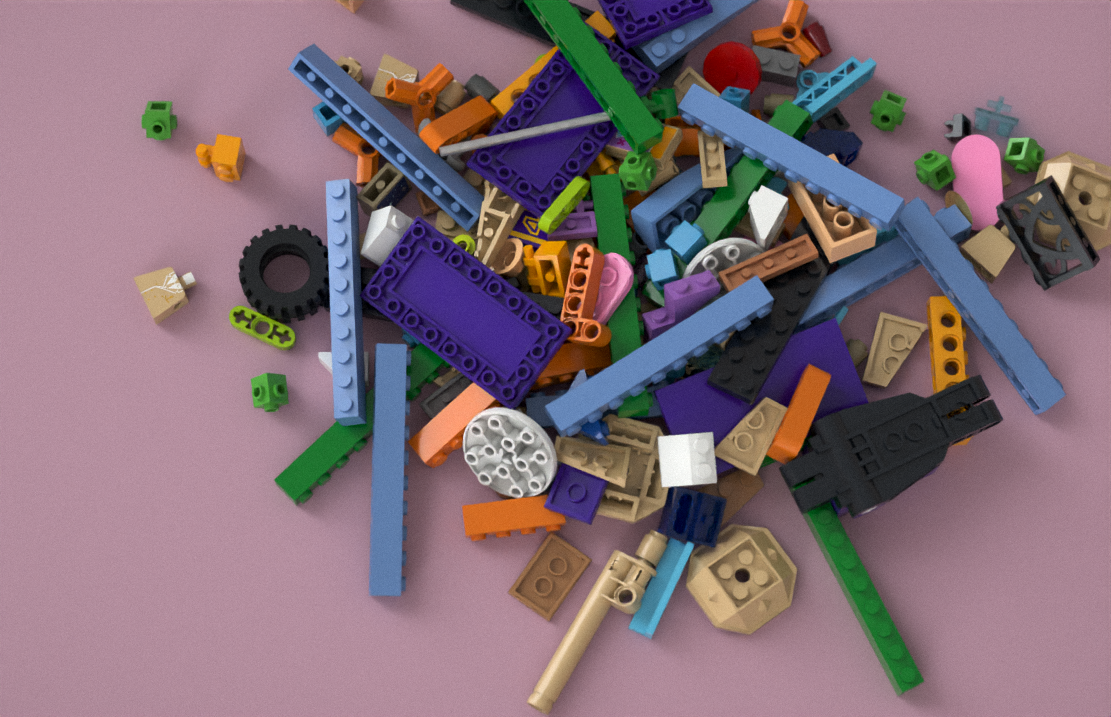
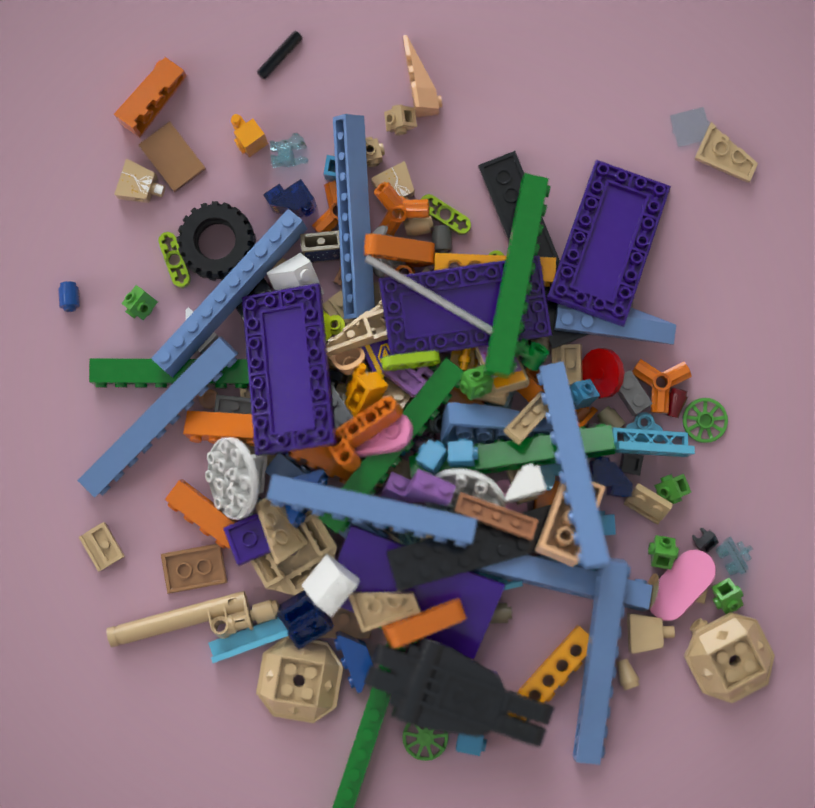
camera: 55 degrees right, 10 degrees up
bright green brick [142,101,177,140] -> none
tan wing [861,312,928,389] -> none
black fence [996,175,1101,291] -> none
none -> blue brick [58,281,80,312]
none -> tan plate [78,522,125,572]
none -> orange wedge [114,57,187,138]
none -> medium nougat tile [138,121,206,192]
none -> nougat tile [199,389,218,409]
none -> black axle [257,31,302,79]
none -> clear blue piece [263,179,317,218]
none -> clear light blue animal [270,133,308,168]
none -> blue slope [334,631,373,693]
none -> tan brick [384,105,417,135]
none -> bright green wheel [403,723,448,761]
none -> lime beam [421,194,471,235]
none -> dark azure brick [455,734,487,756]
none -> tan cone [616,659,640,691]
none -> tan plate [623,483,673,525]
none -> bright green wheel [682,398,728,443]

